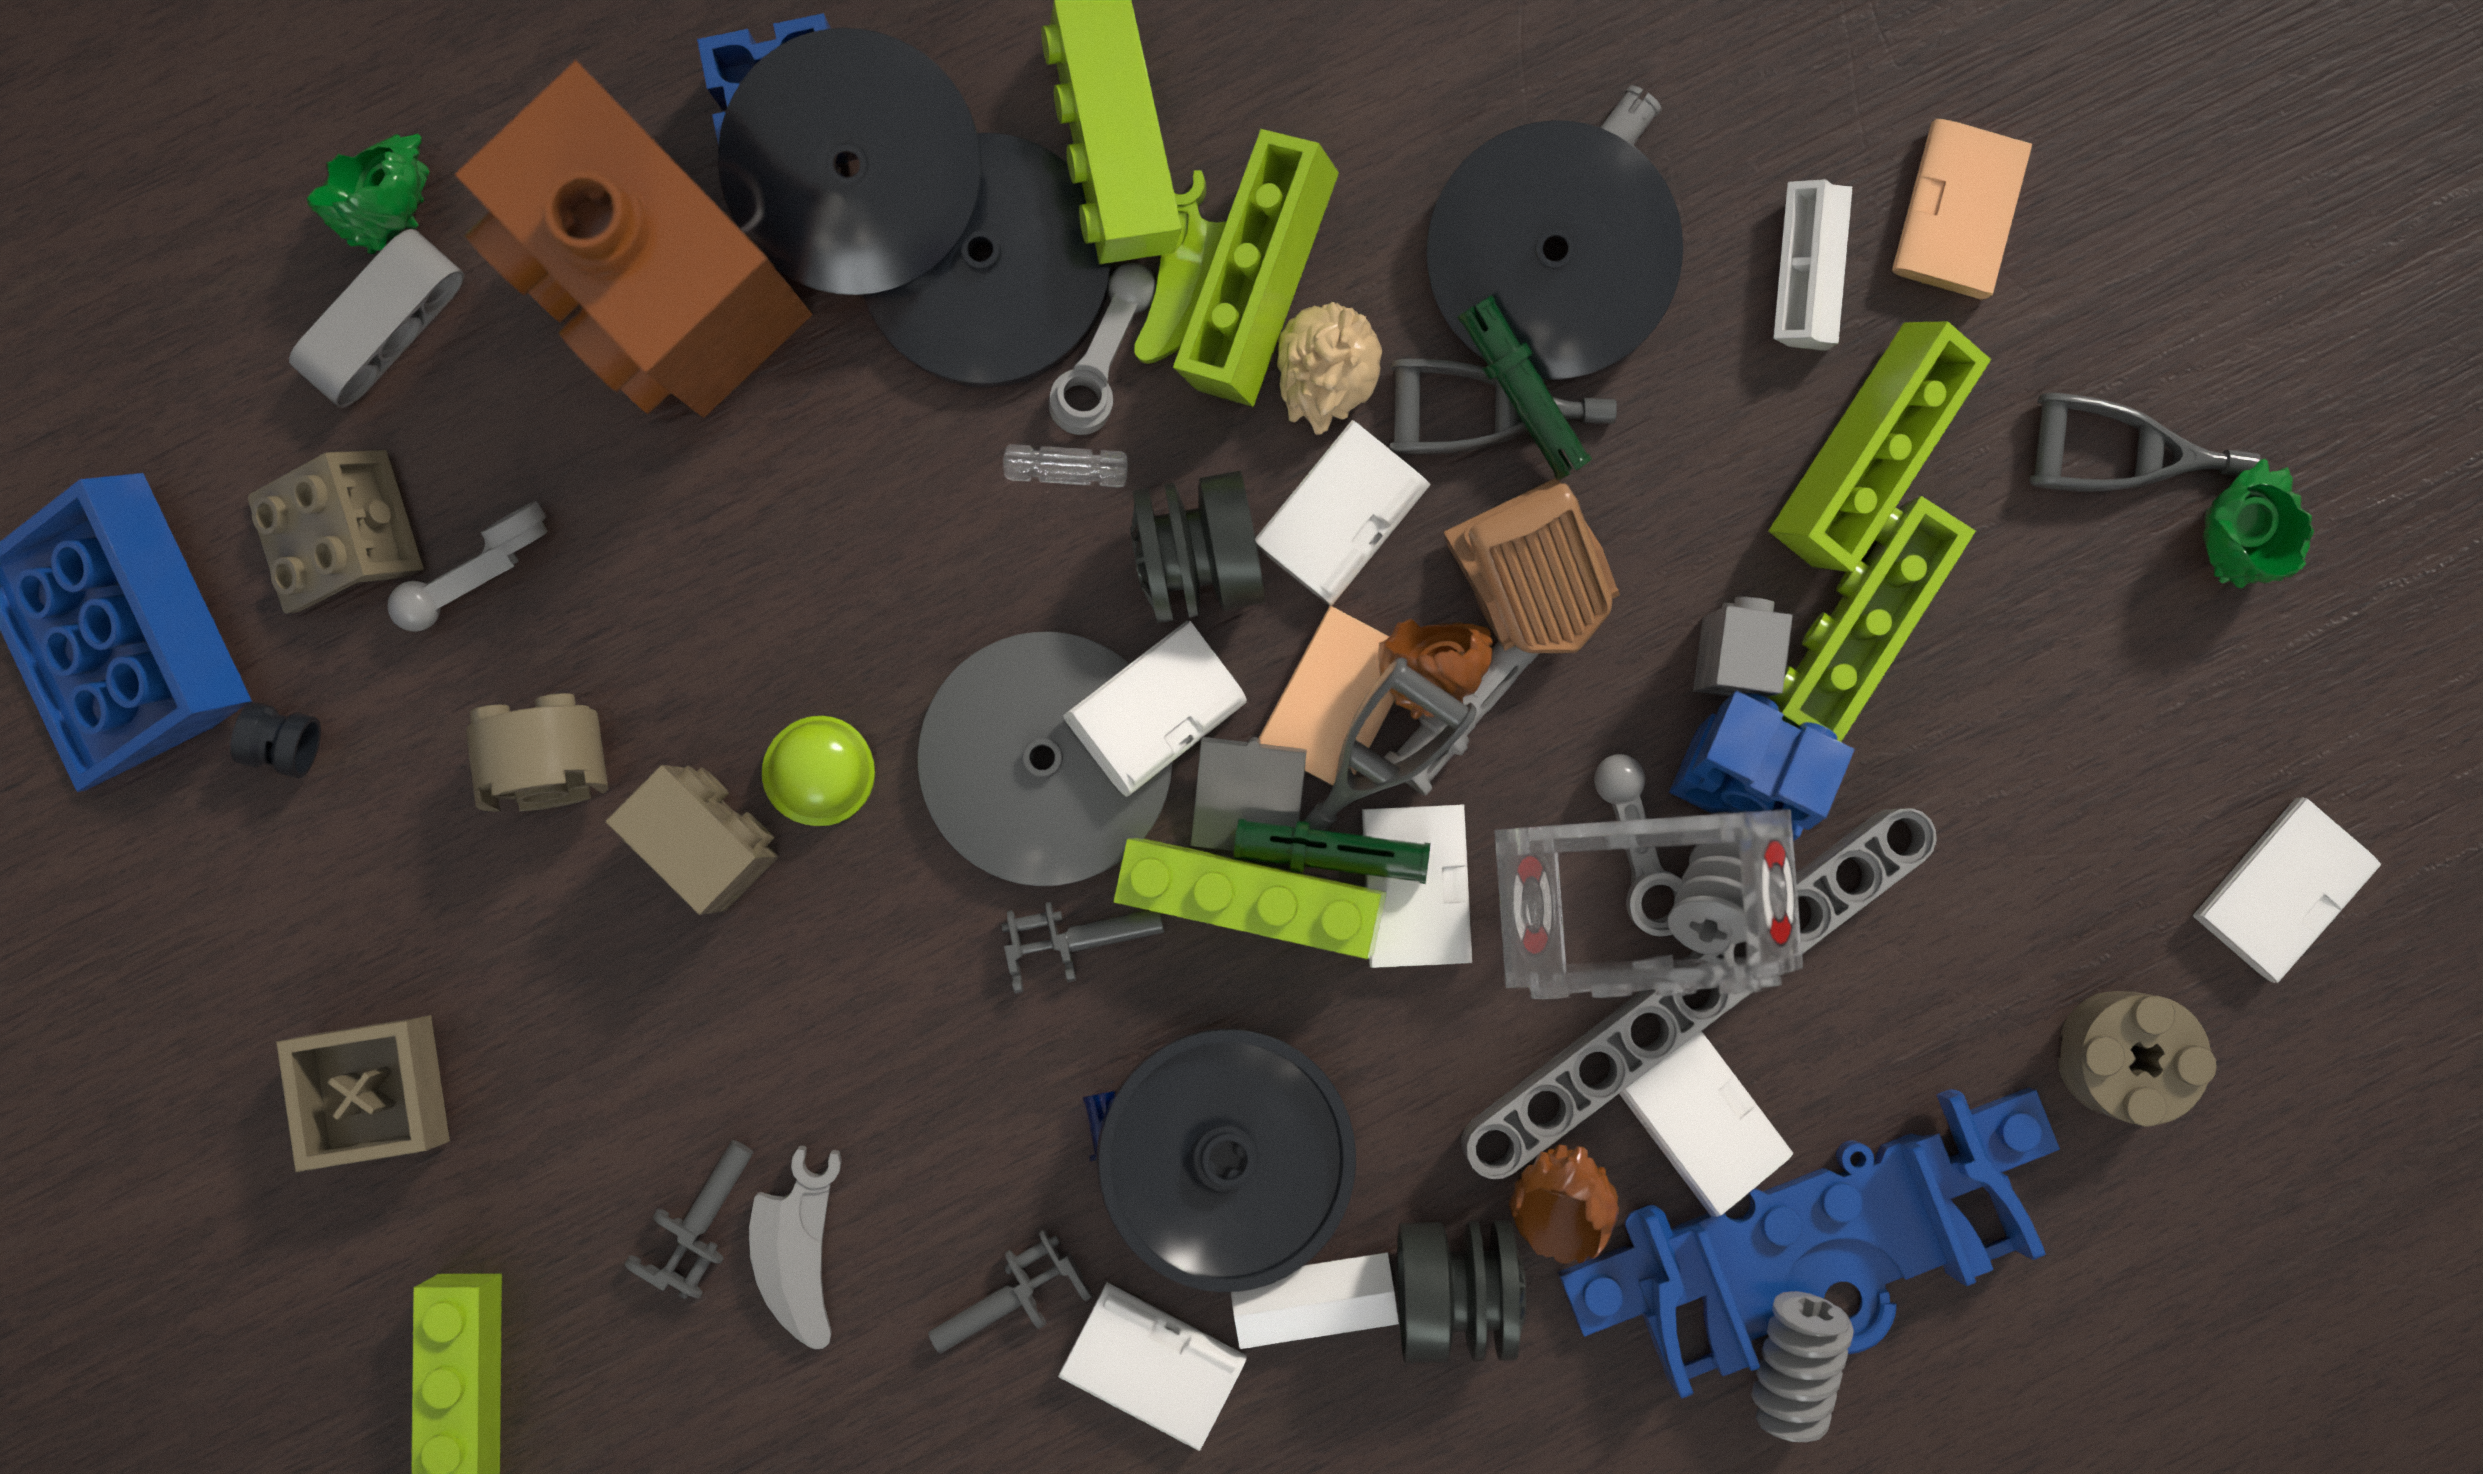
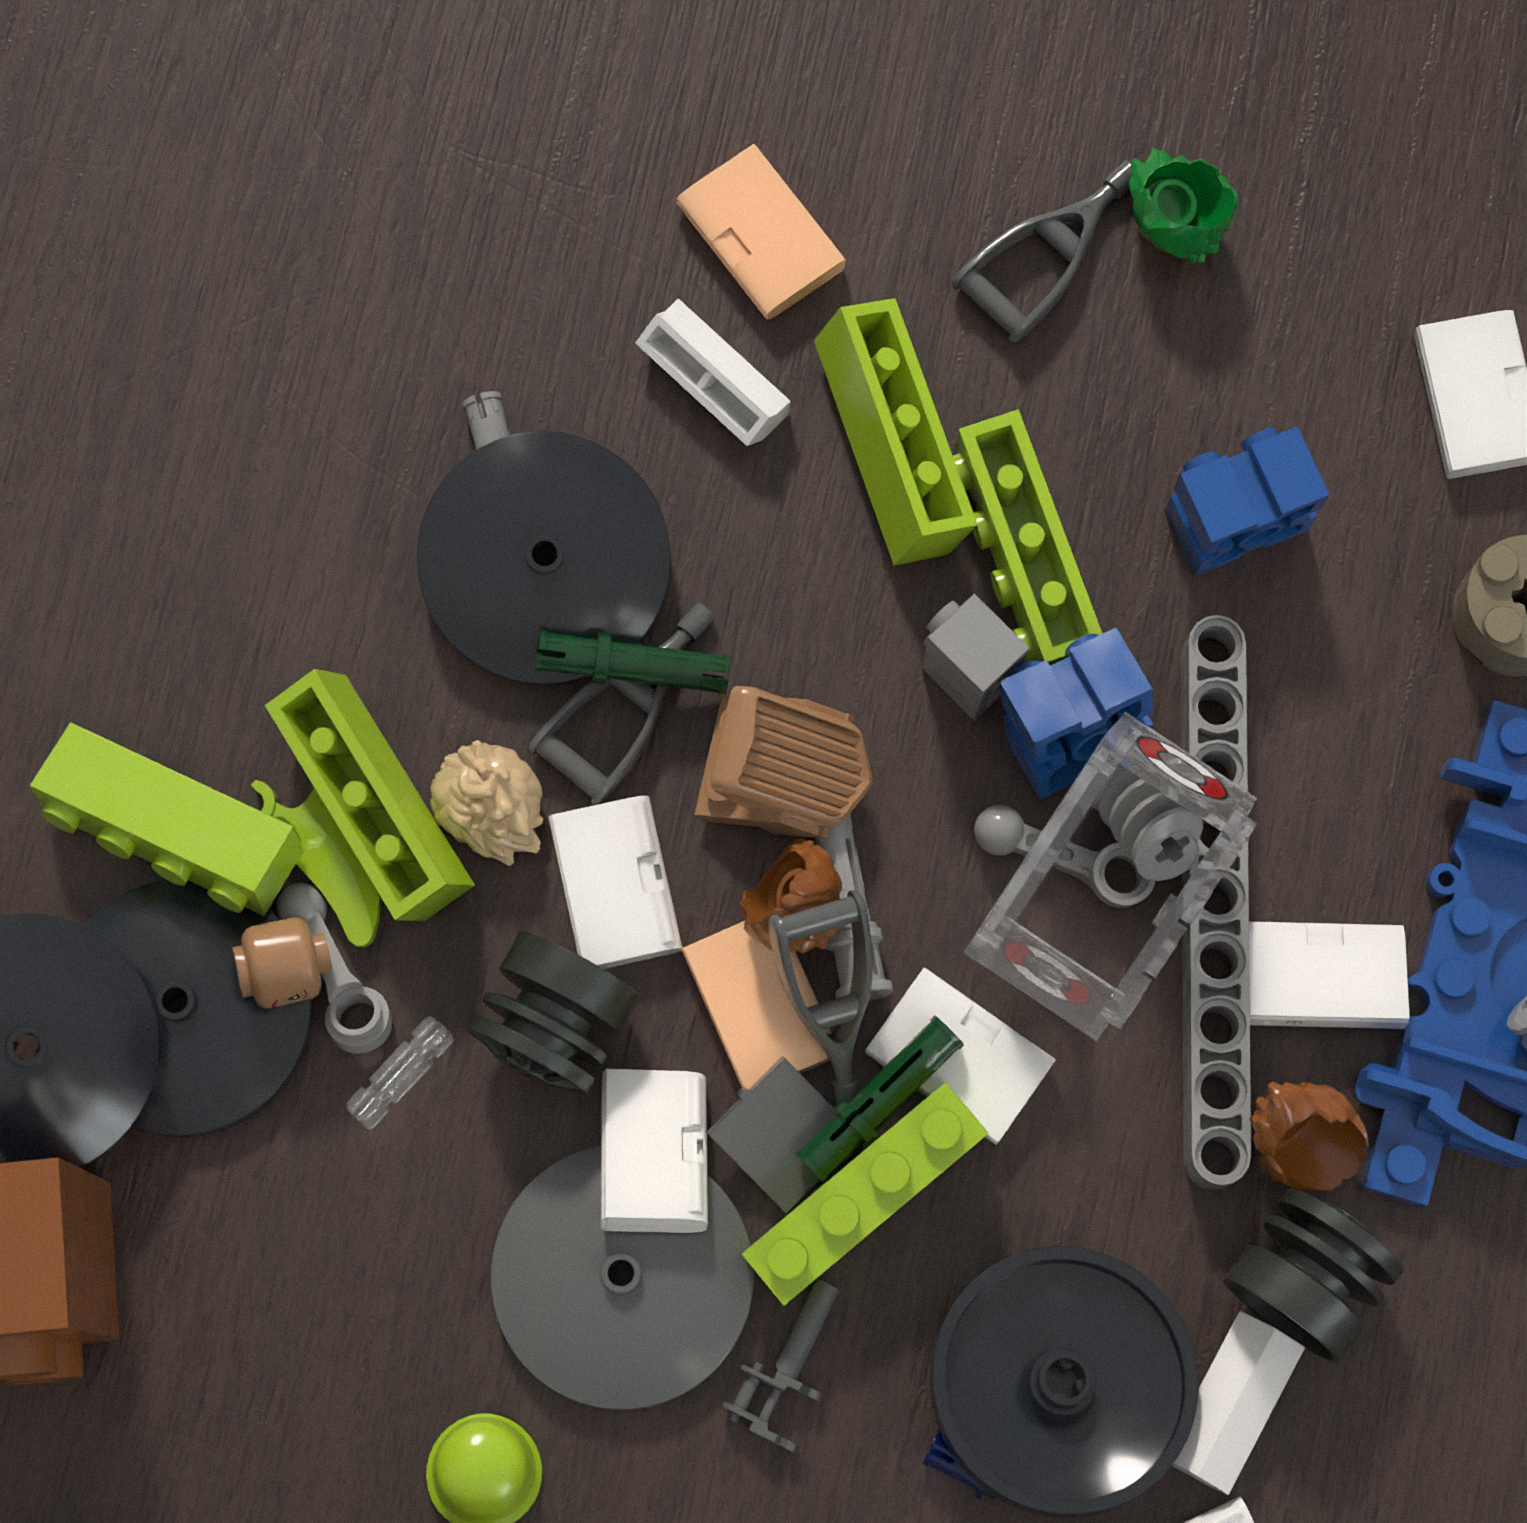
camera: 50 degrees left, 10 degrees down
none -> medium nougat head [232,917,332,1008]
none -> blue brick [1165,426,1330,576]

